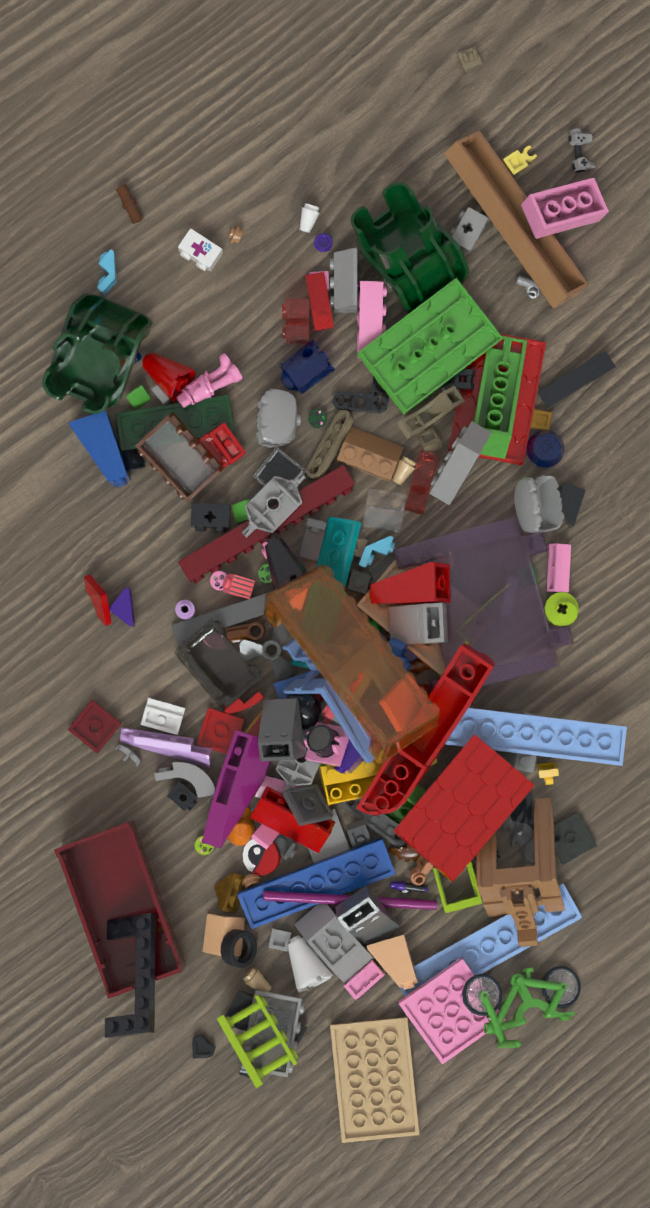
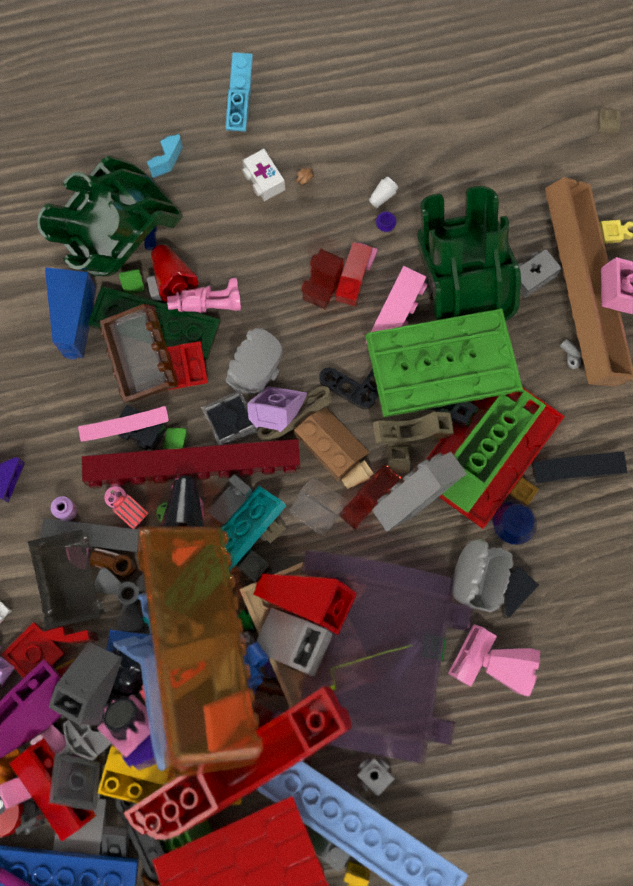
camera: 25 degrees right, 10 degrees down
reddish brown pin [116,184,143,224] -> none
black plate [122,450,146,472] -> none
light grey plate [241,472,306,538] -> none
clear blue cylinder [279,340,335,395] -> none
dark green tile [308,409,327,429] -> none
light grey slope [330,248,357,313] -> none
medium azure slope [358,536,395,569] -> none
lime piece [544,592,579,627] -> none
none -> bright pink sticker [78,406,169,442]
none -> medium azure slope [226,53,253,132]
none -> lavender slope [247,386,307,432]
none -> light grey brick [357,757,394,796]
none -> bright pink cone [482,648,540,697]

